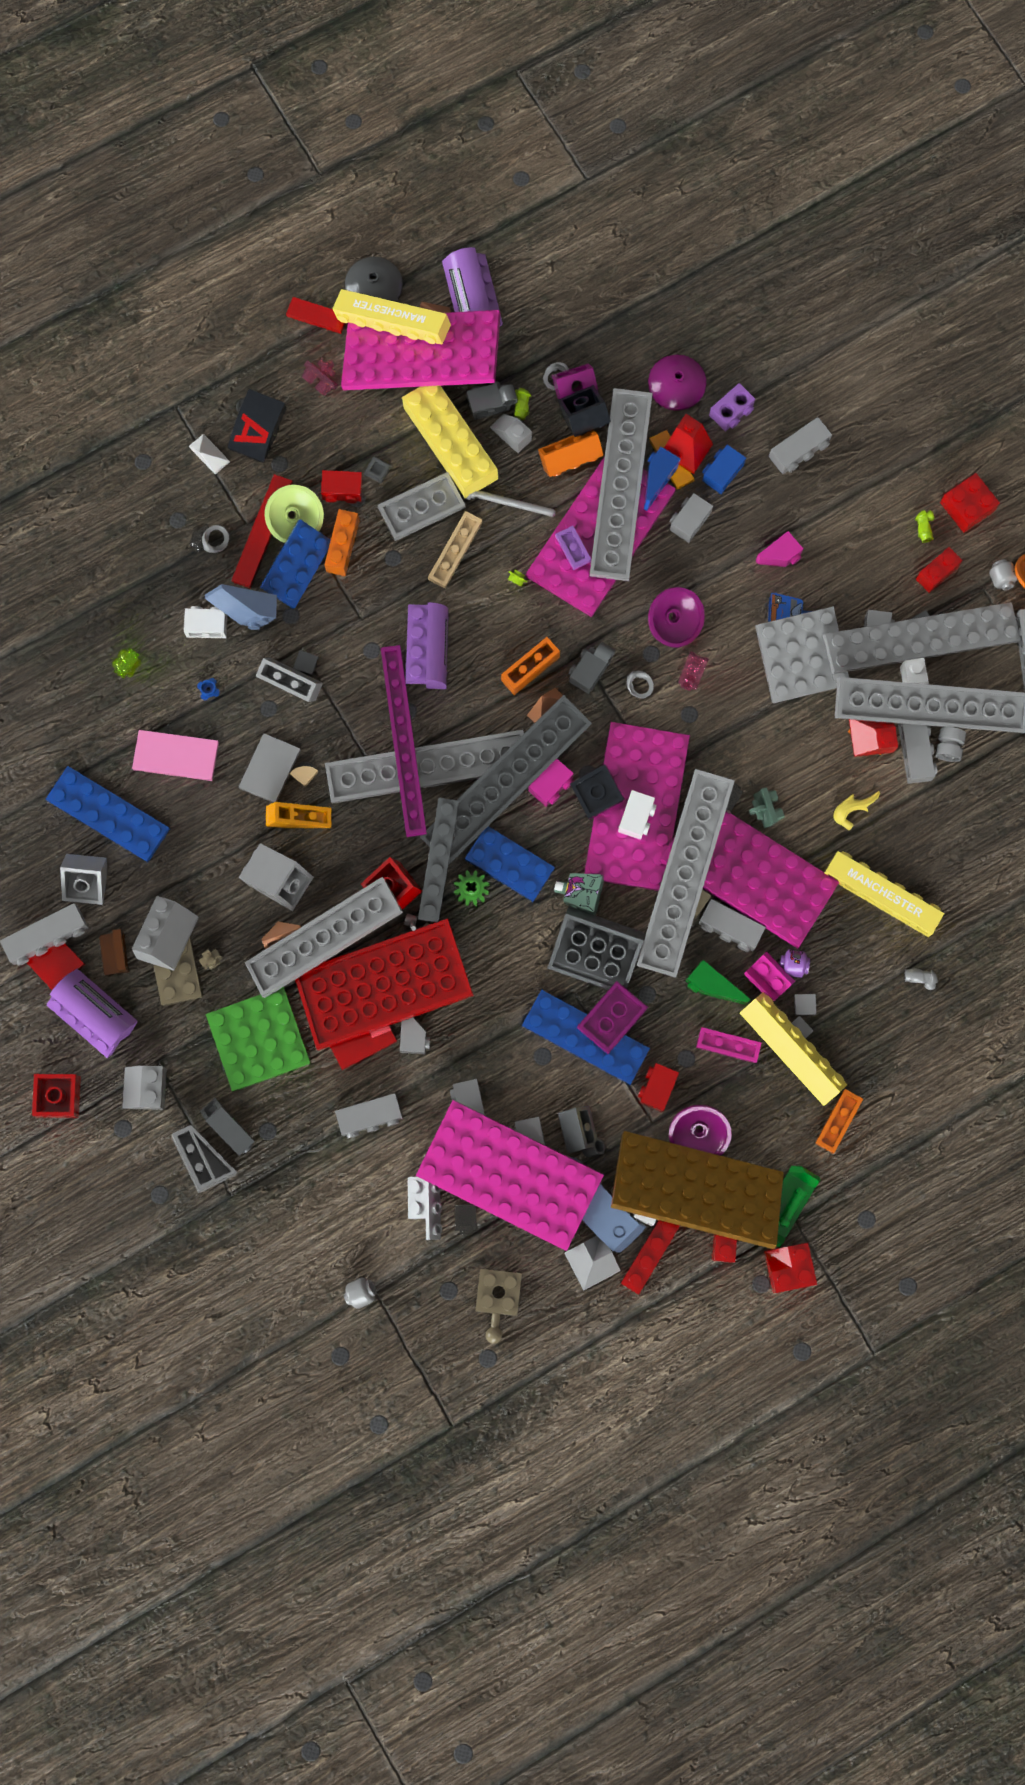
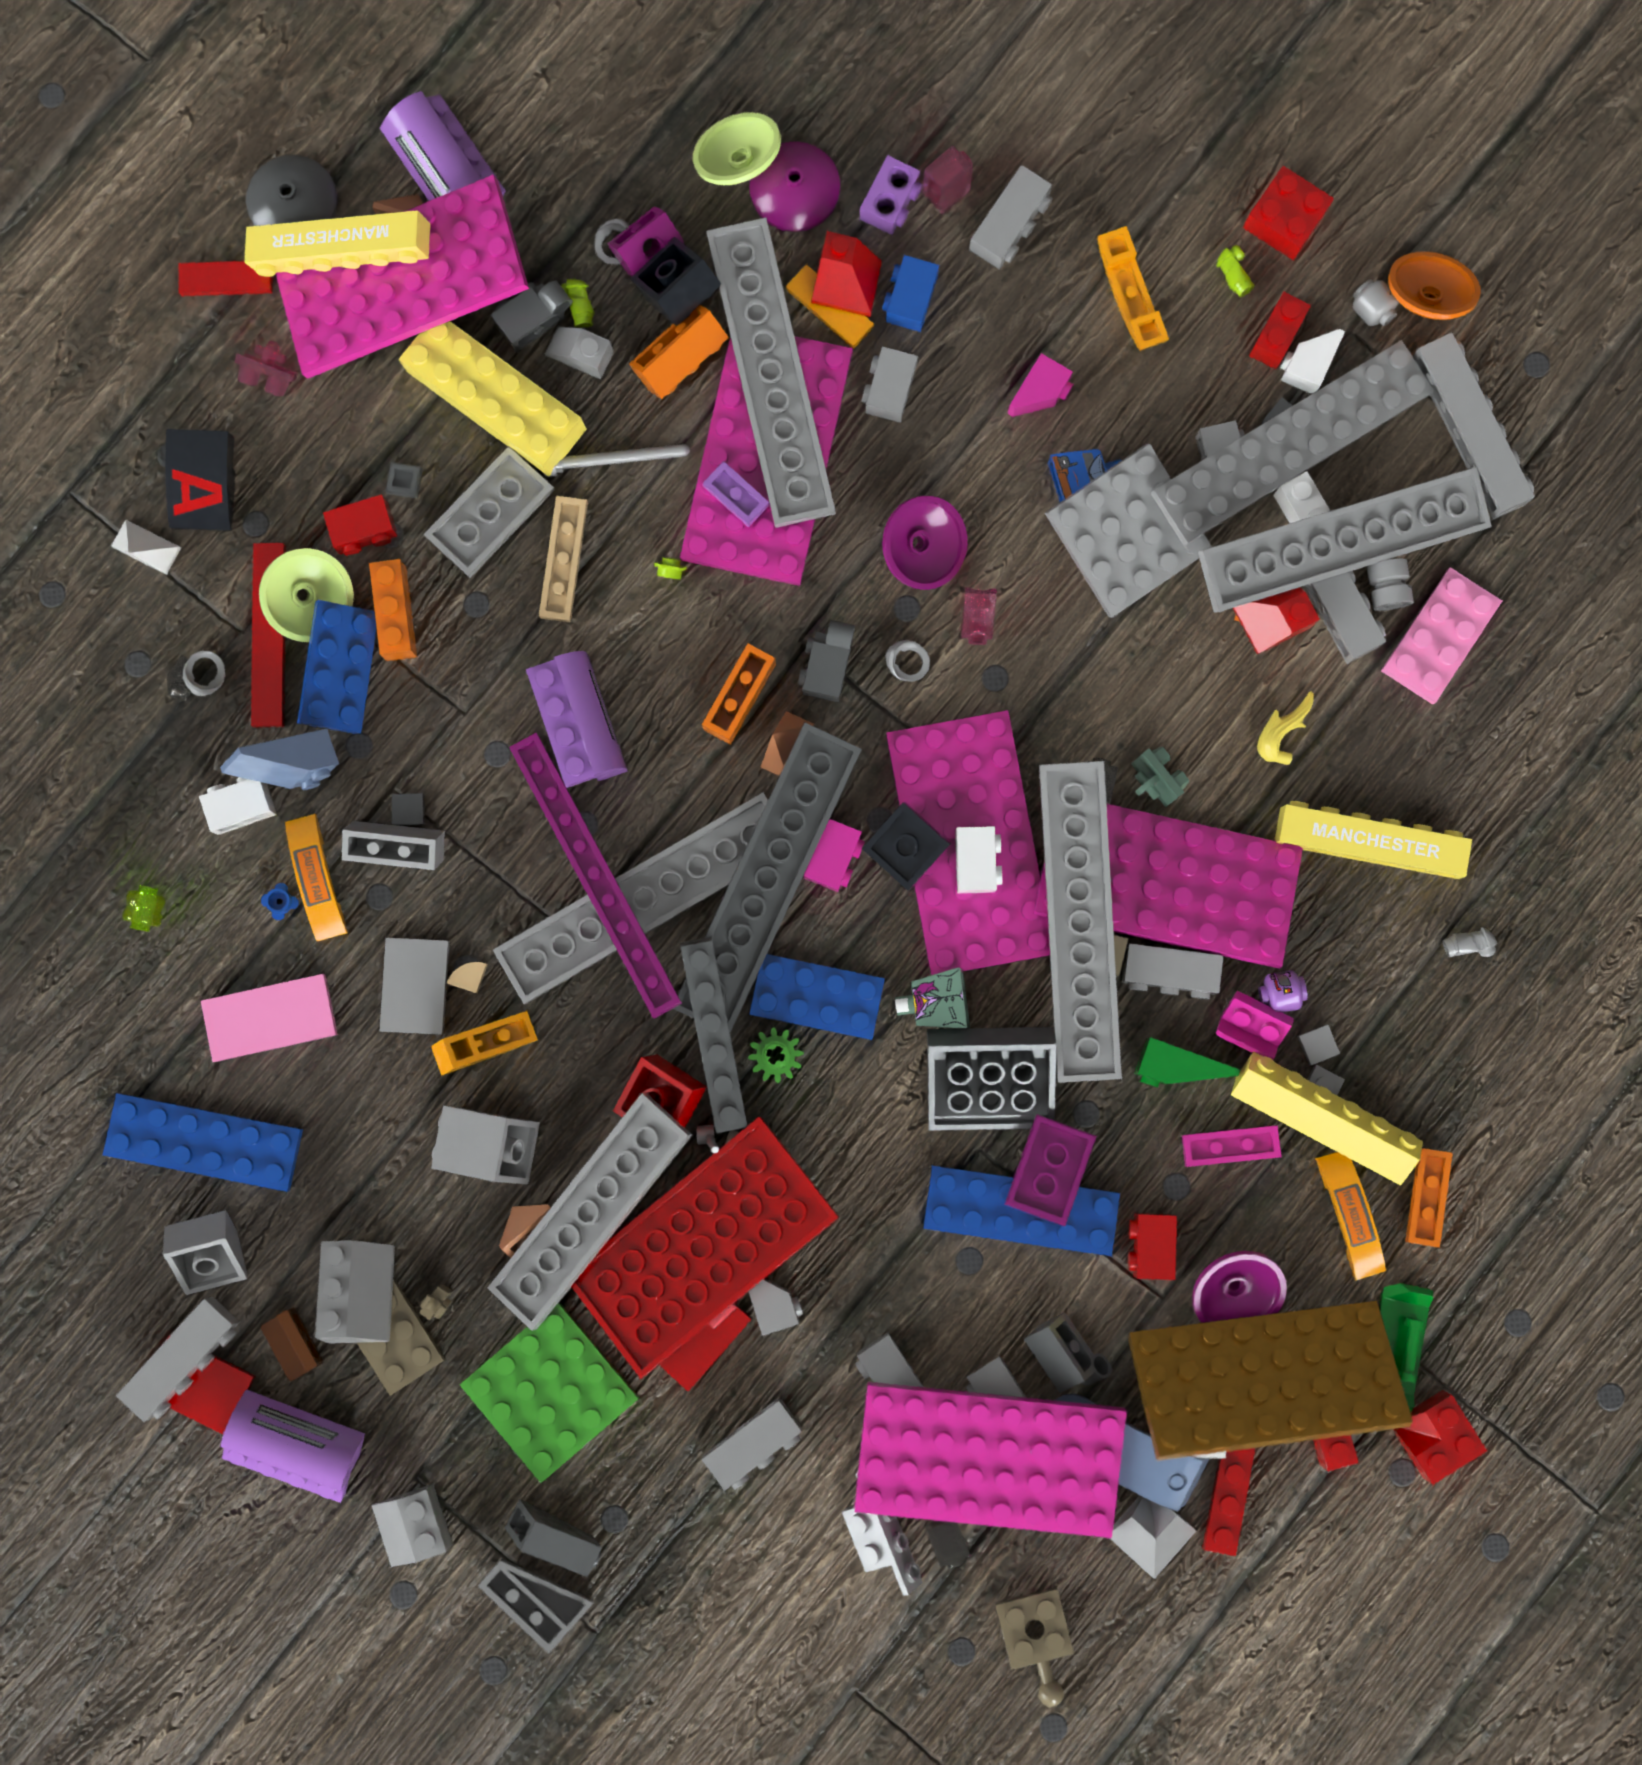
camera: 15 degrees left, 5 degrees up
red brick [32,1074,81,1118] -> none
light grey head [344,1277,377,1309] -> none
blue slope [644,447,681,511] -> none
none -> light orange slope [285,814,348,942]
none -> yellowish green dish [693,112,781,185]
none -> clear pink brick [922,145,973,215]
none -> light orange slope [1097,226,1169,351]
none -> white slope [1280,329,1345,394]
none -> light orange slope [1315,1152,1386,1280]
none -> bright pink plate [1381,567,1502,705]

